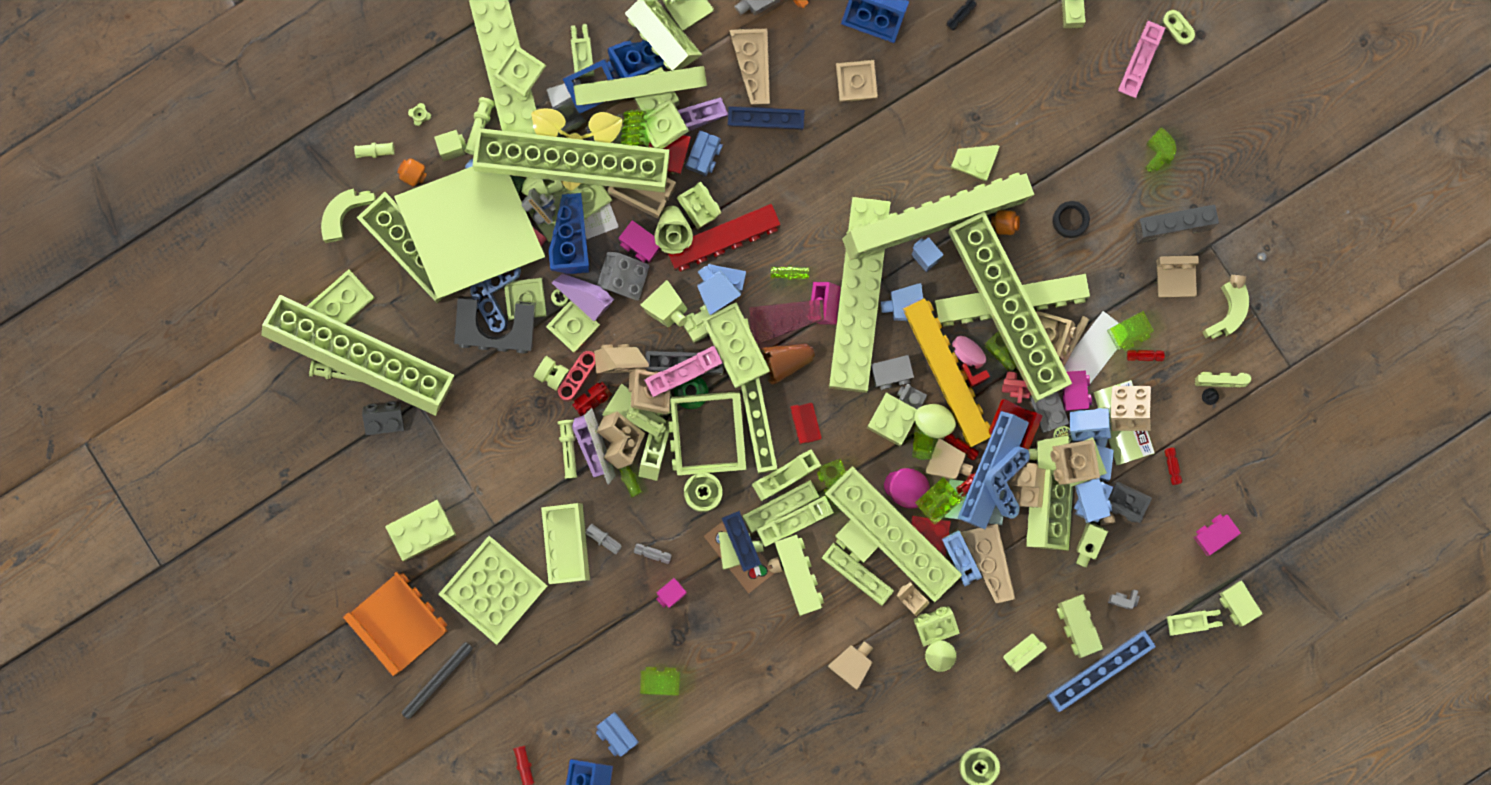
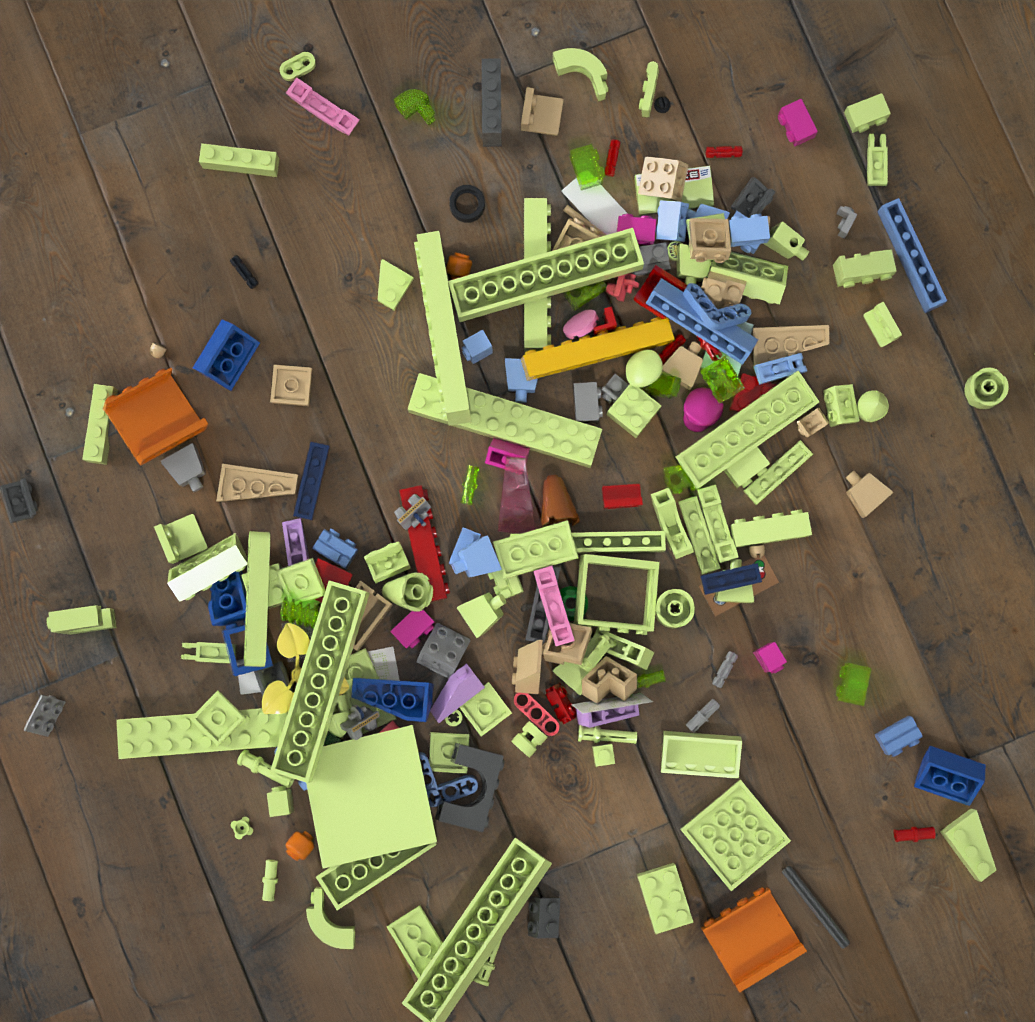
camera: 75 degrees left, 0 degrees up
tan hinge [1230,274,1246,289] -> none
none -> light grey hips [394,494,431,530]
none -> yellowish green brick [592,744,615,767]

